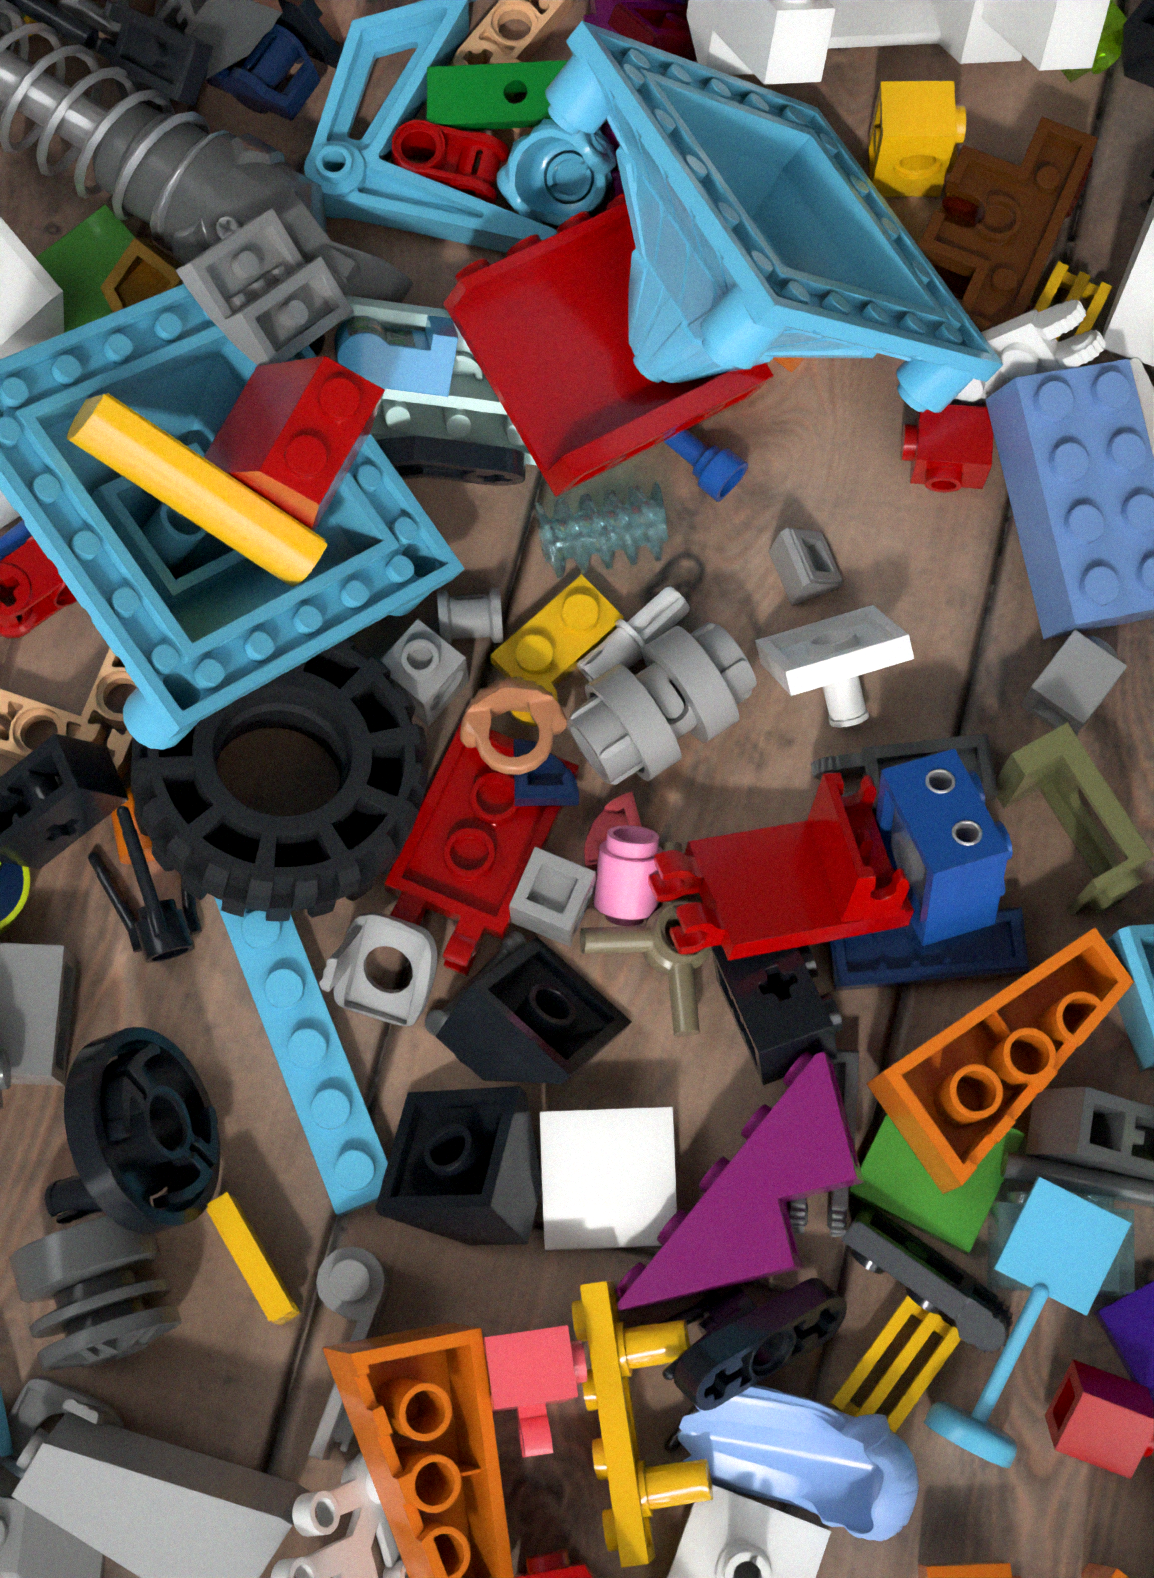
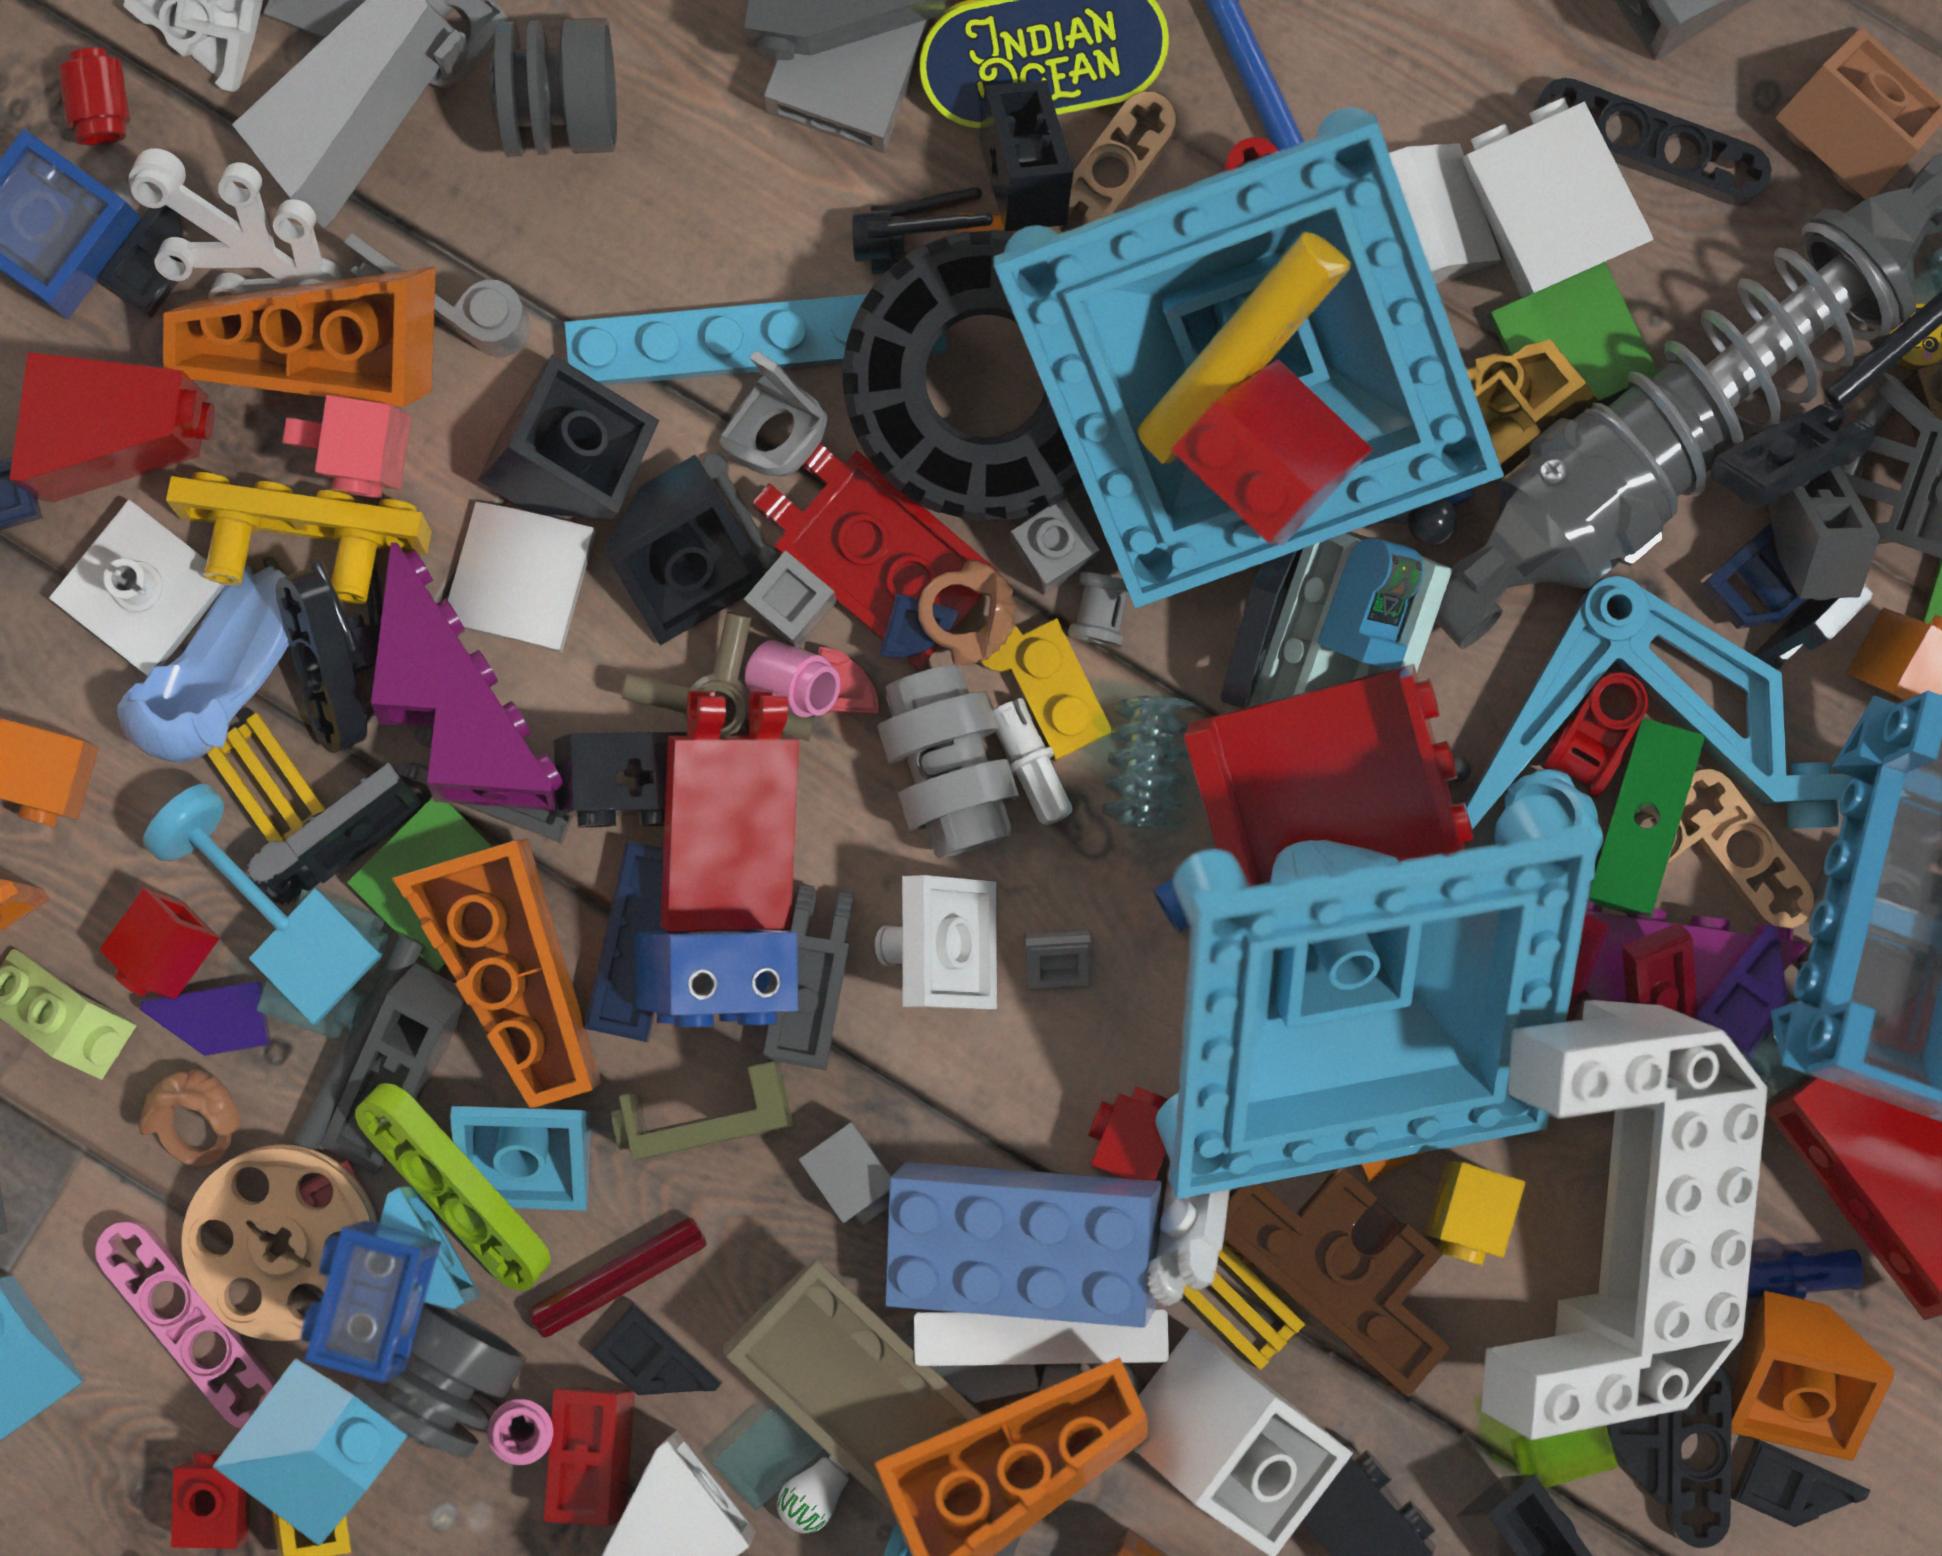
camera: 105 degrees right, 10 degrees up
black piece [45,1027,220,1234] -> none
light grey slope [176,208,354,366] -> none
yellow tile [206,1192,301,1326] -> none
red hinge [807,773,909,922] -> none

